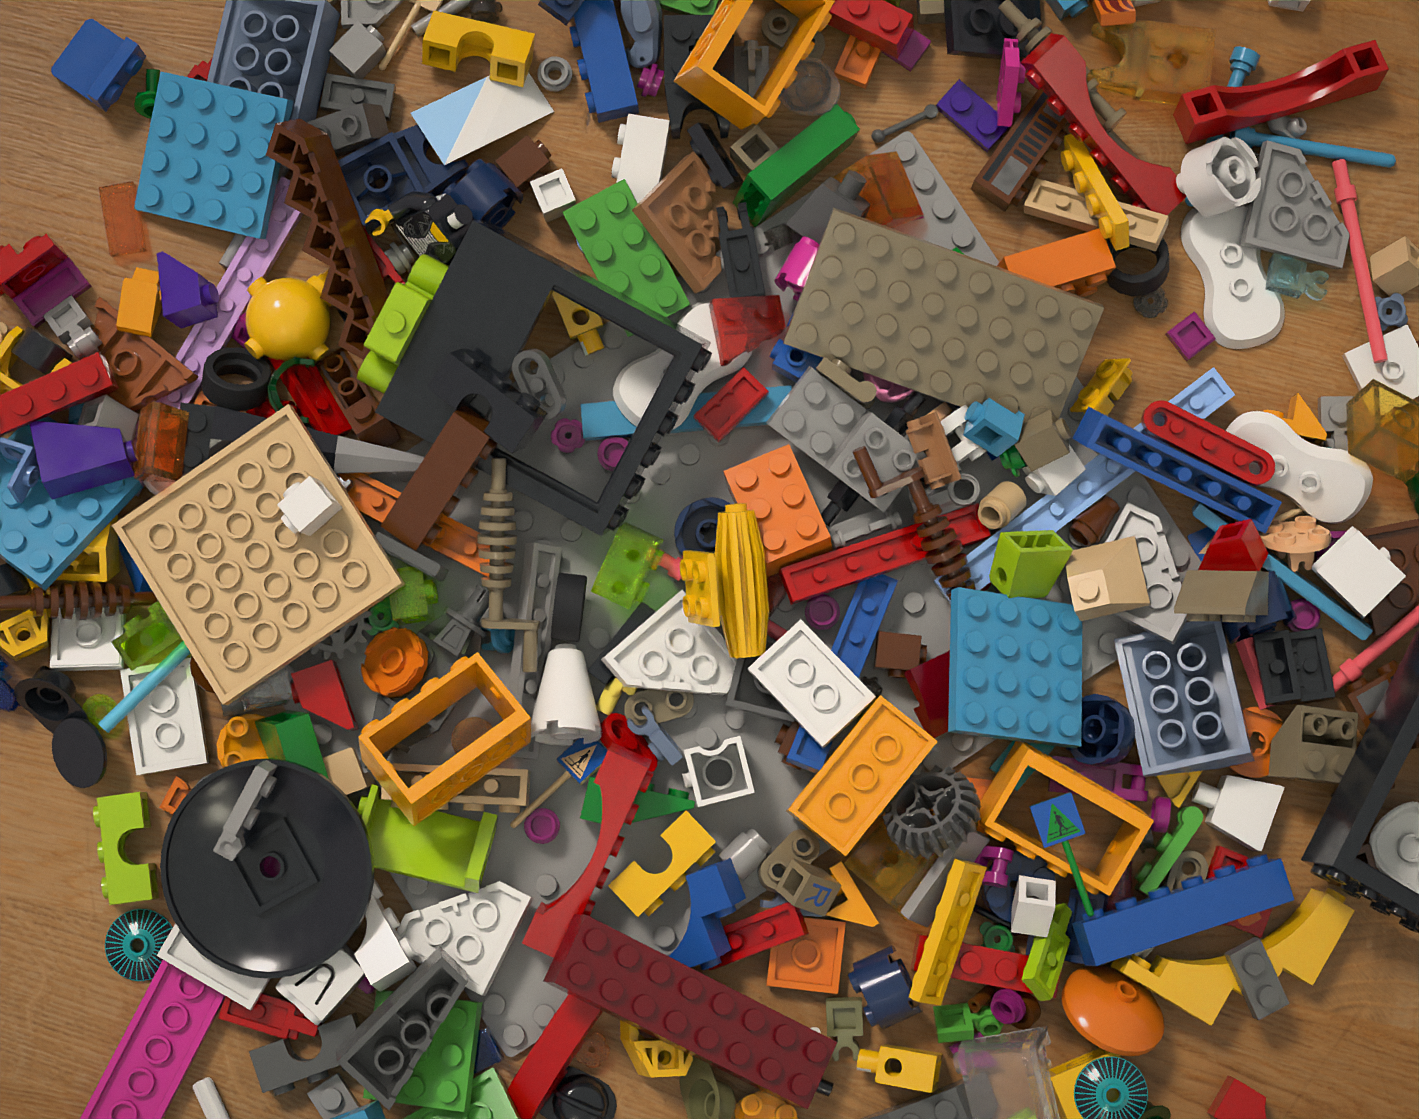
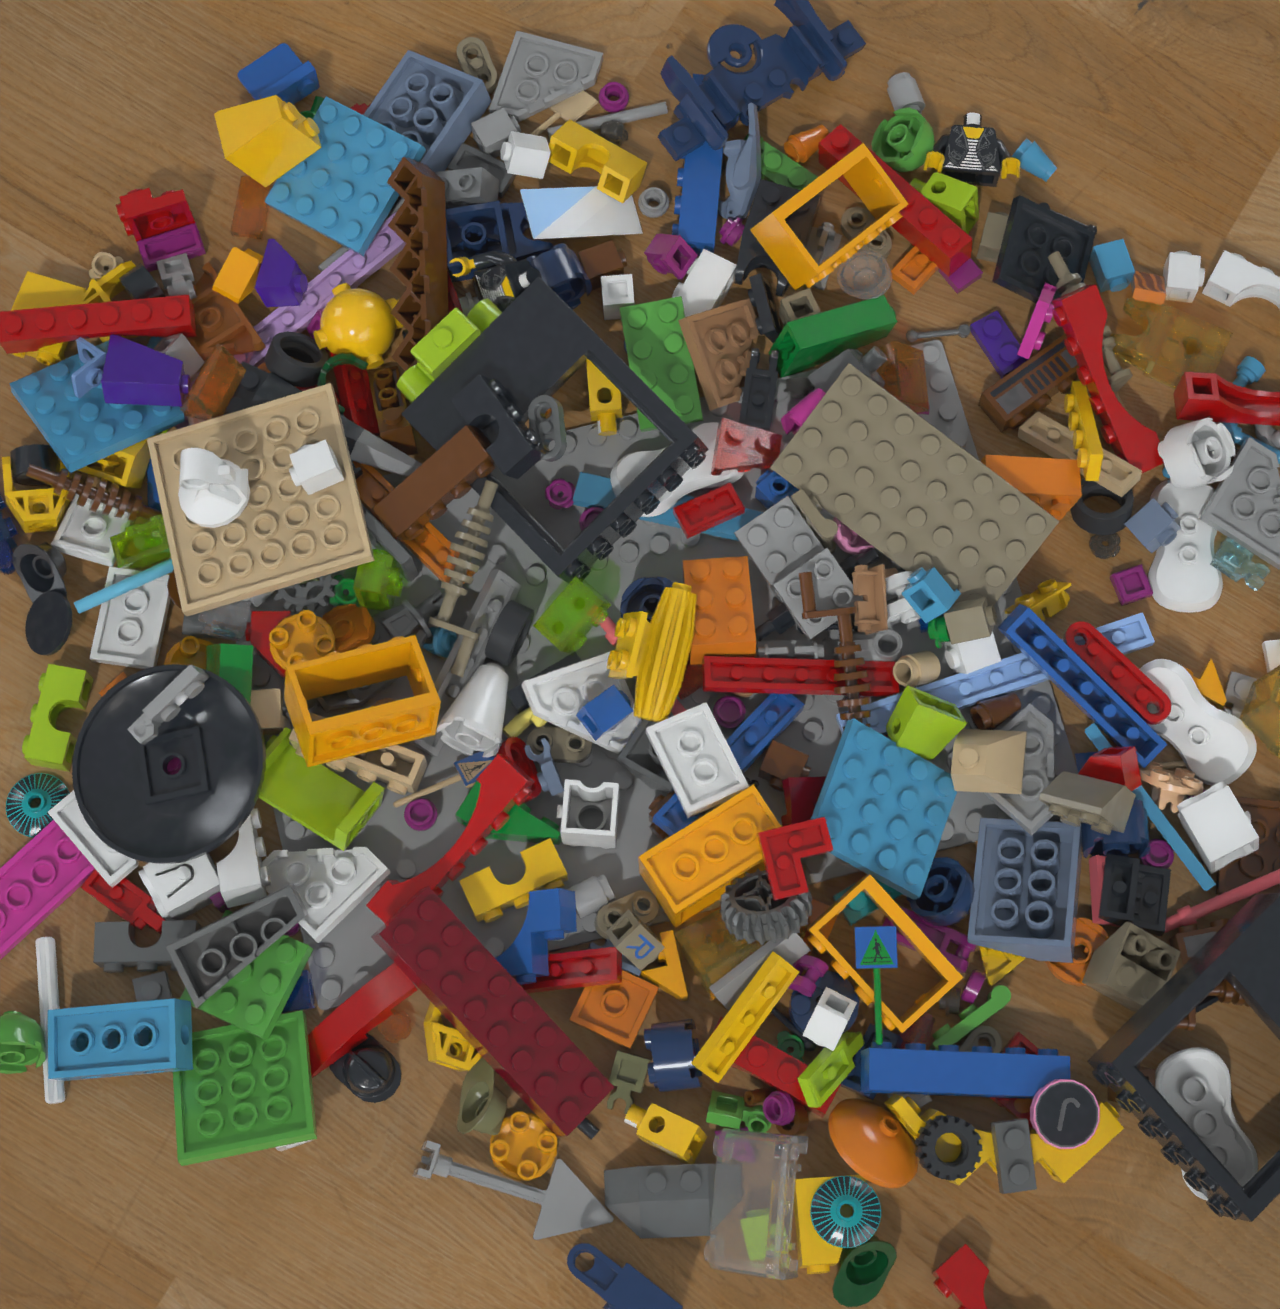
camera: 20 degrees right, 10 degrees down
clear neon green plate [82,694,117,730] -> none
white torso [1192,775,1285,851] -> none
none -> white piece [178,448,250,528]
none -> yellow slope [214,95,322,188]
none -> light orange dish [269,610,335,670]
none -> white brick [500,131,551,179]
none -> blue brick [576,685,634,741]
none -> magenta brick [644,234,698,280]
none -> red plate [757,817,833,901]
none -> black tyre [915,1115,982,1181]
none -> black tile [1030,1079,1100,1149]
none -> sand blue brick [1124,498,1181,553]

